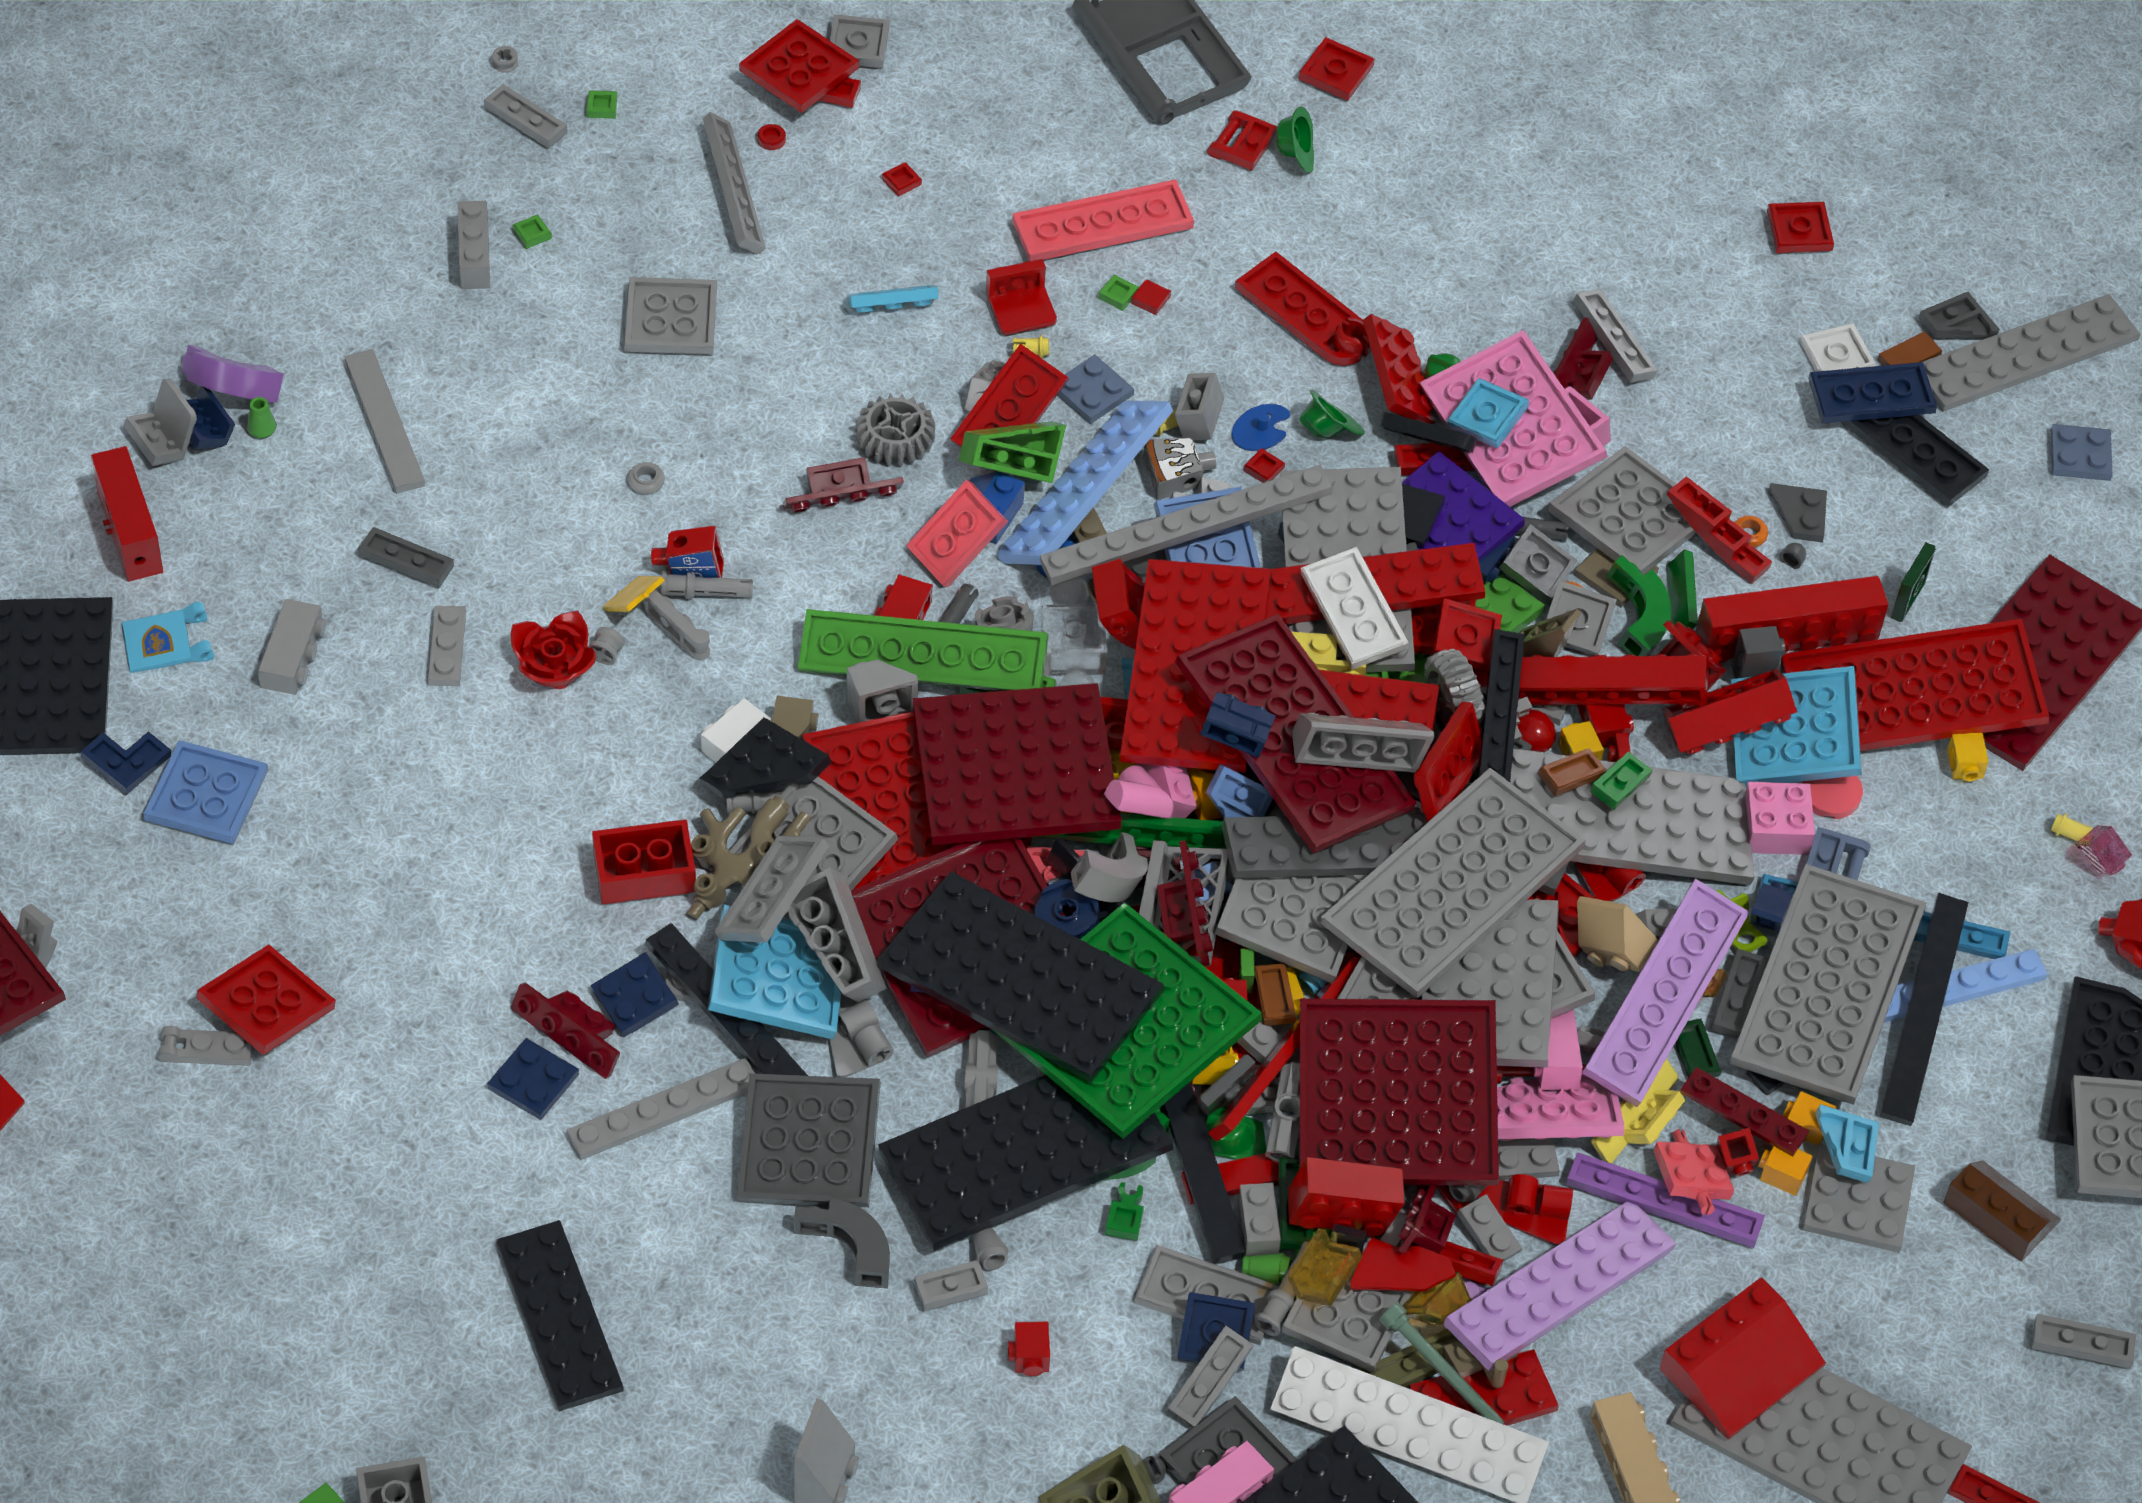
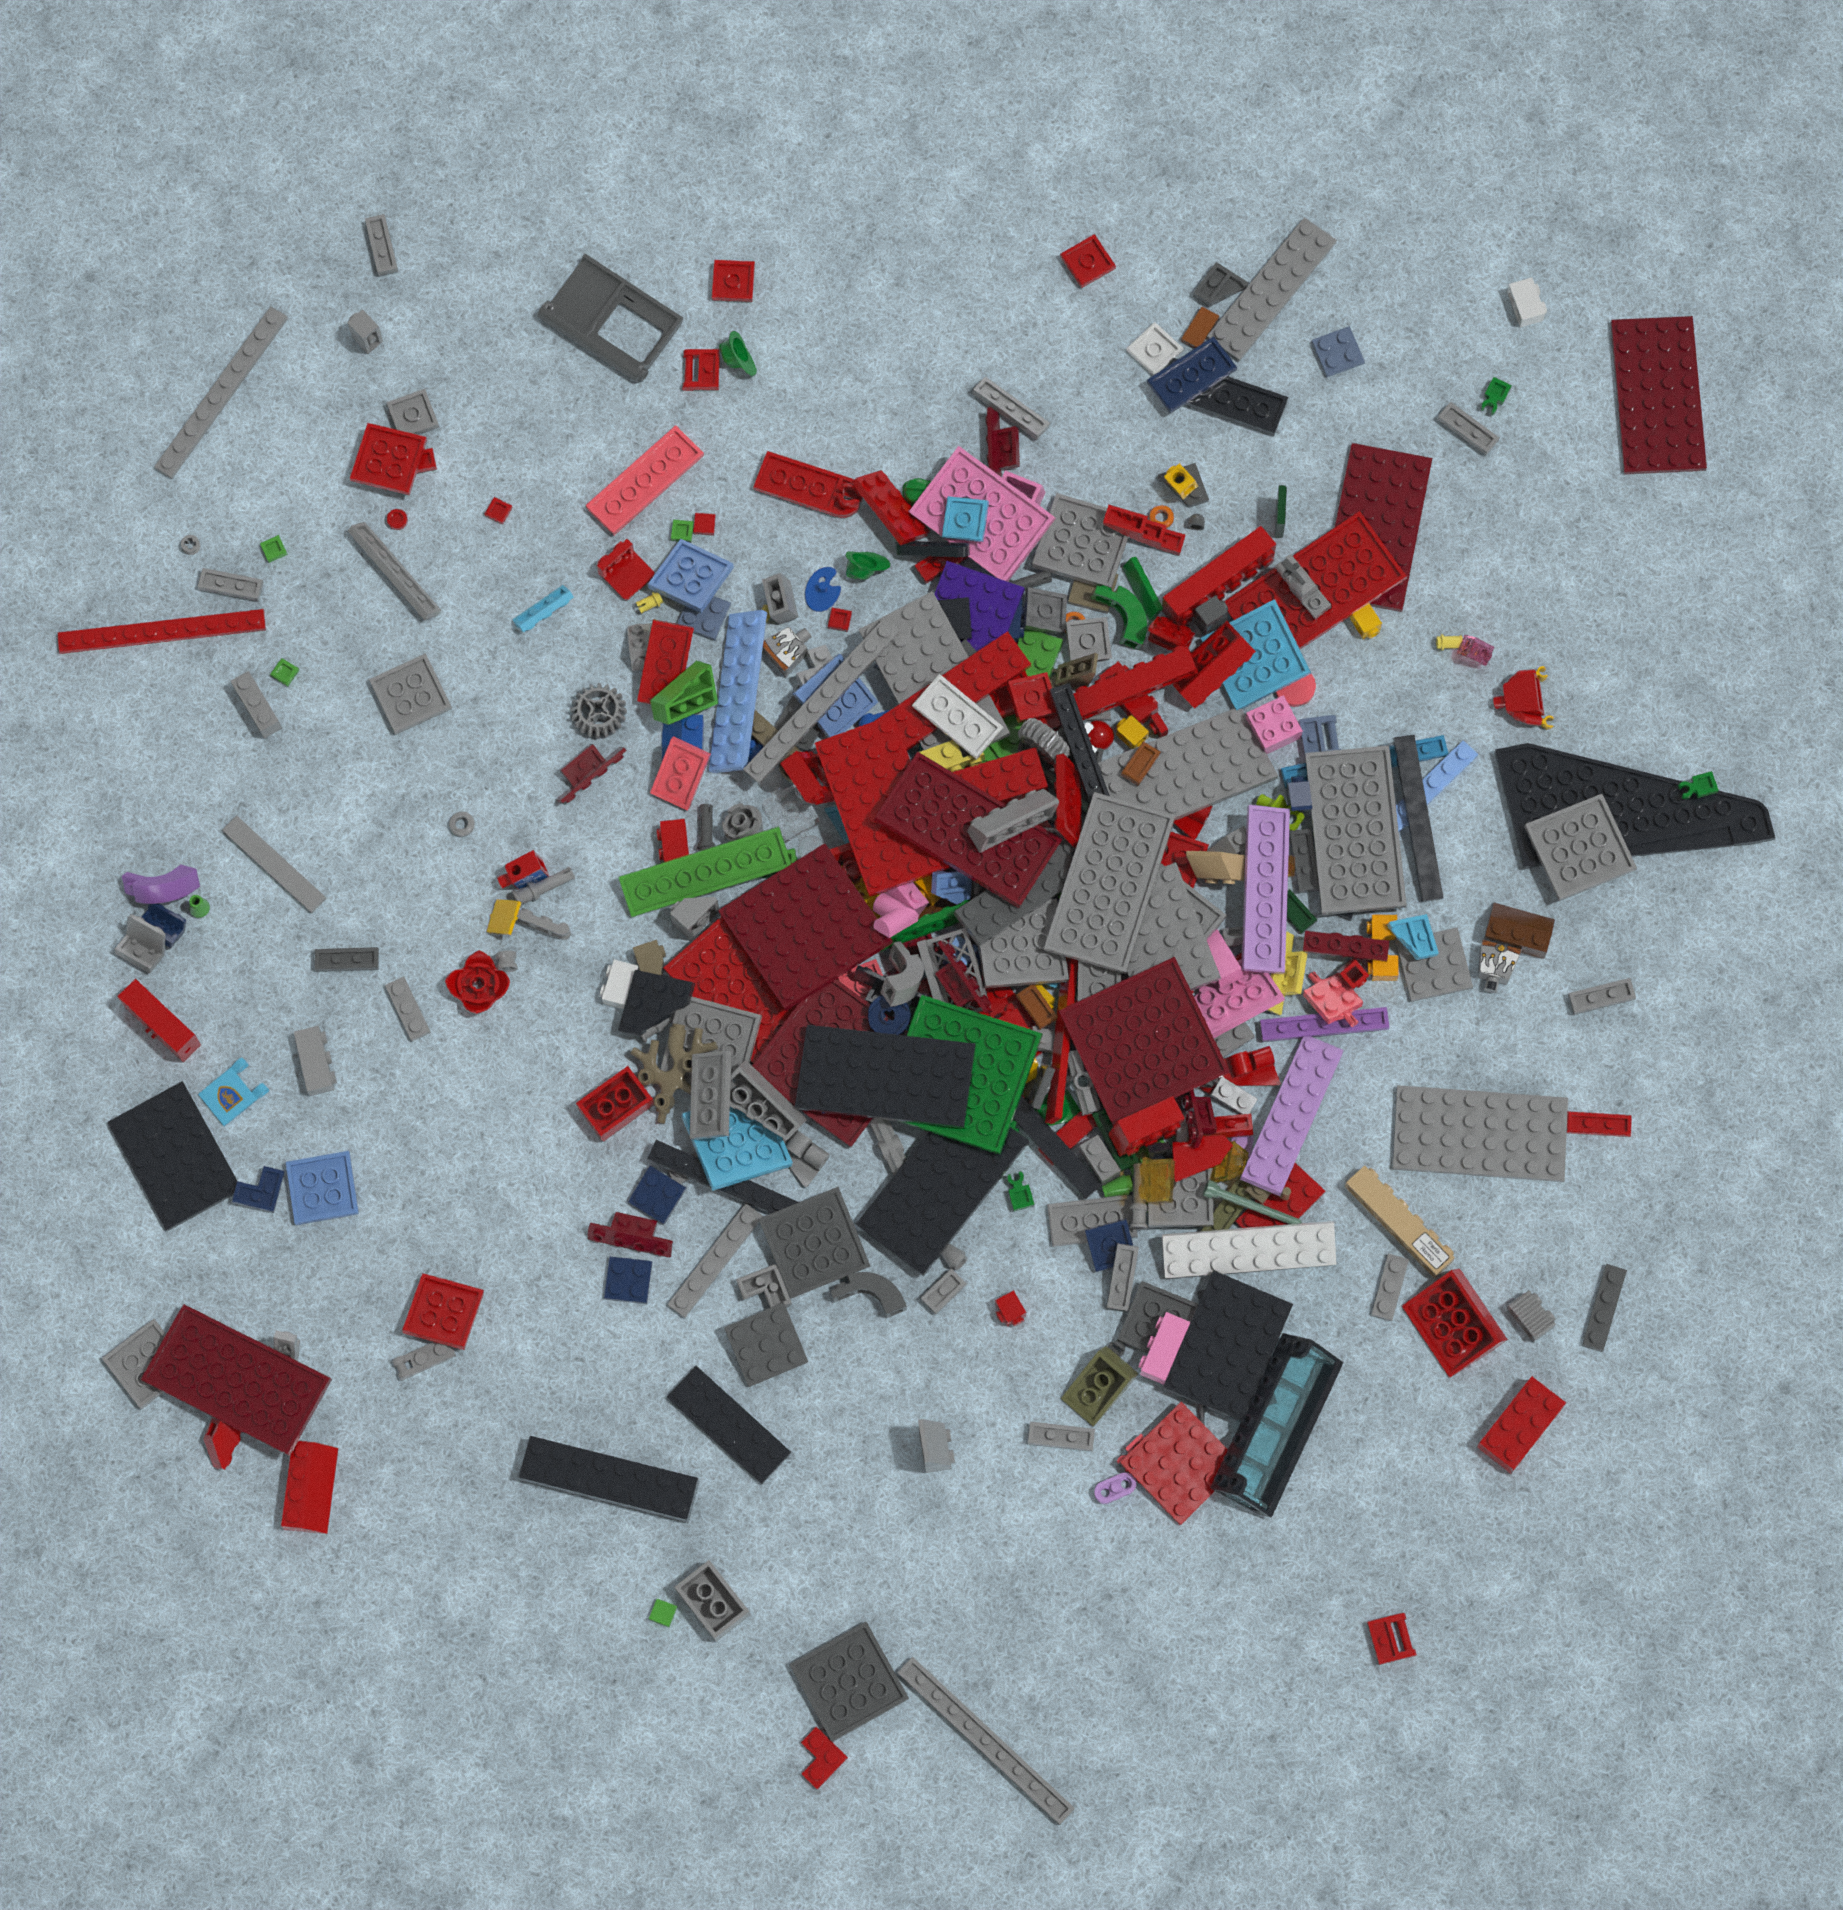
camera: 20 degrees left, 20 degrees up
dark blue brick [1200,692,1276,758] -> none
bright green tile [1238,949,1254,994] -> none
green plate [1590,752,1653,810] -> none
red slope [1659,1277,1826,1439] -> none
none -> red plate [57,609,266,654]
none -> black brick [518,1436,700,1524]
none -> medium blue plate [648,539,734,613]
none -> dark grey plate [724,1302,808,1387]
none -> light grey brick [736,1264,792,1308]
none -> yellow brick [1164,463,1198,499]
none -> light grey plate [1275,555,1331,620]
none -> torso [1478,940,1522,993]

